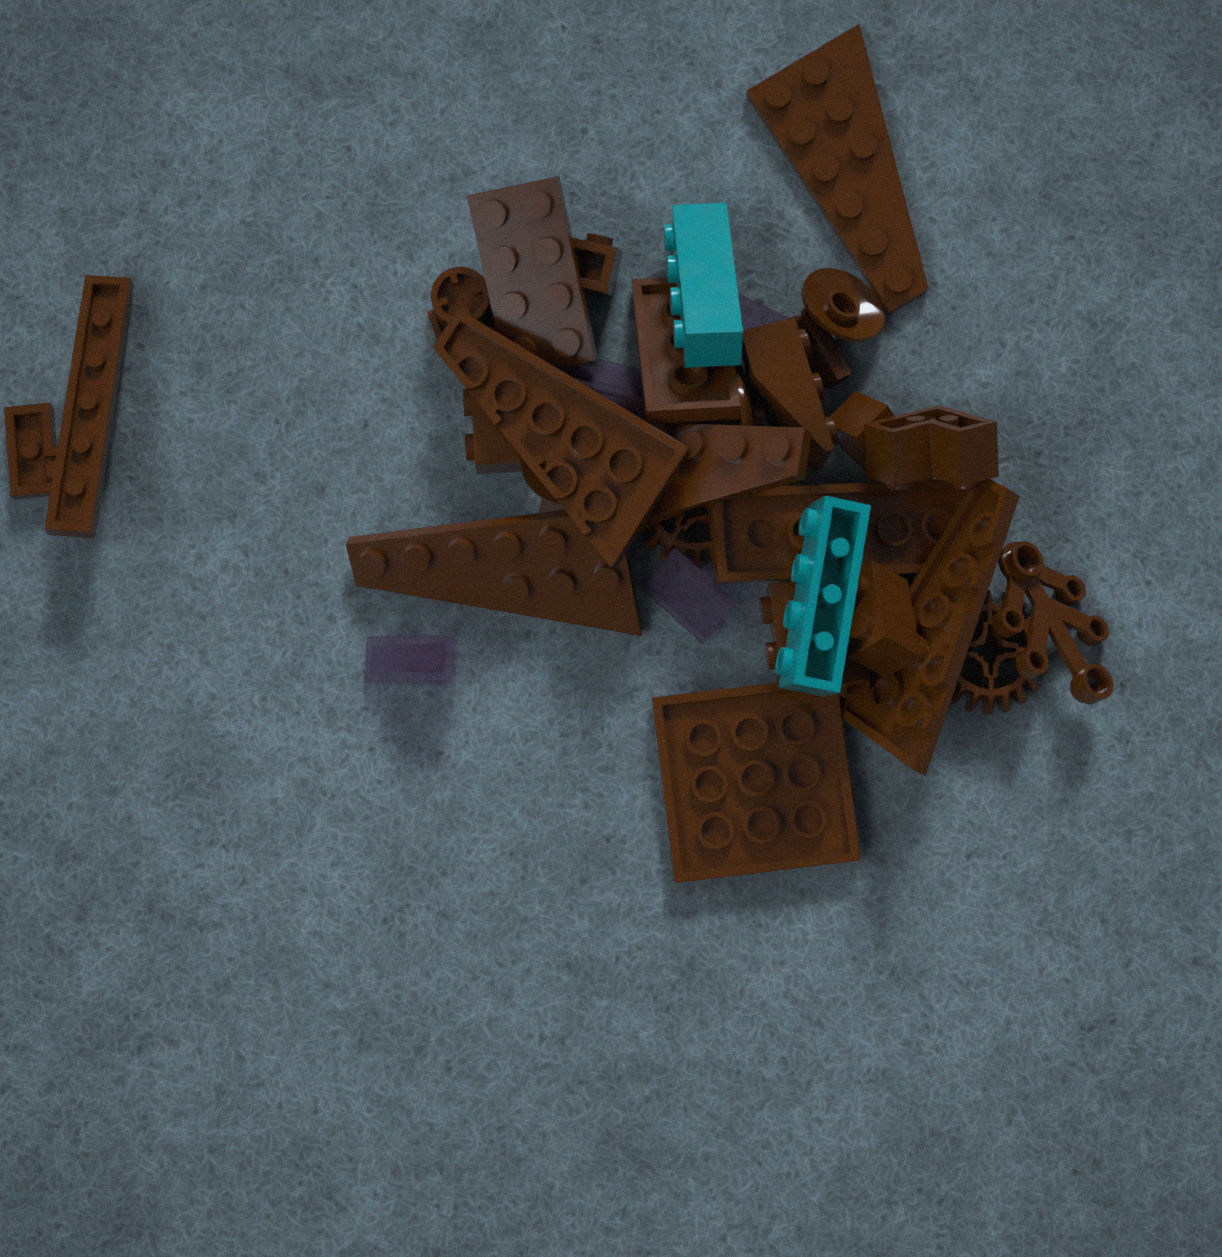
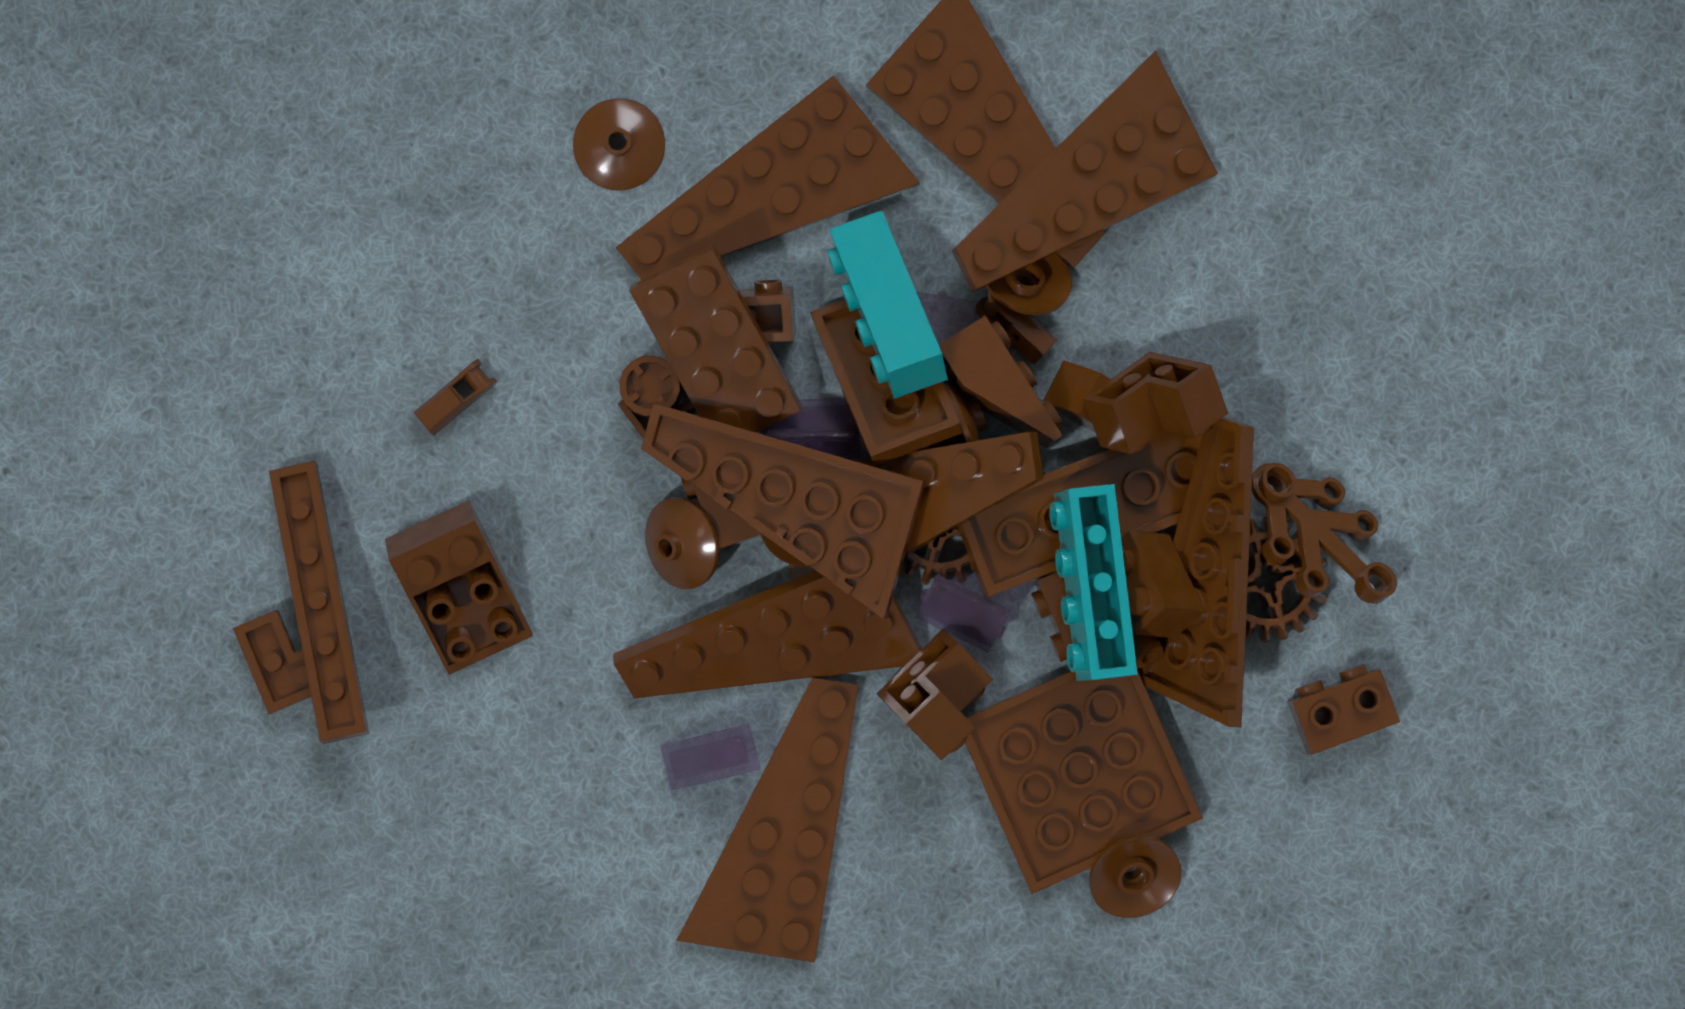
camera: 20 degrees left, 5 degrees up
none -> reddish brown slope [385,500,533,675]
none -> reddish brown bar [414,359,497,436]
none -> reddish brown dish [573,98,665,190]
none -> reddish brown wing [616,75,920,280]
none -> reddish brown dish [645,497,719,589]
none -> reddish brown wing [676,677,858,963]
none -> reddish brown brick [876,629,993,761]
none -> reddish brown wing [952,50,1218,293]
none -> reddish brown dish [1089,836,1181,918]
none -> reddish brown brick [1287,664,1400,755]

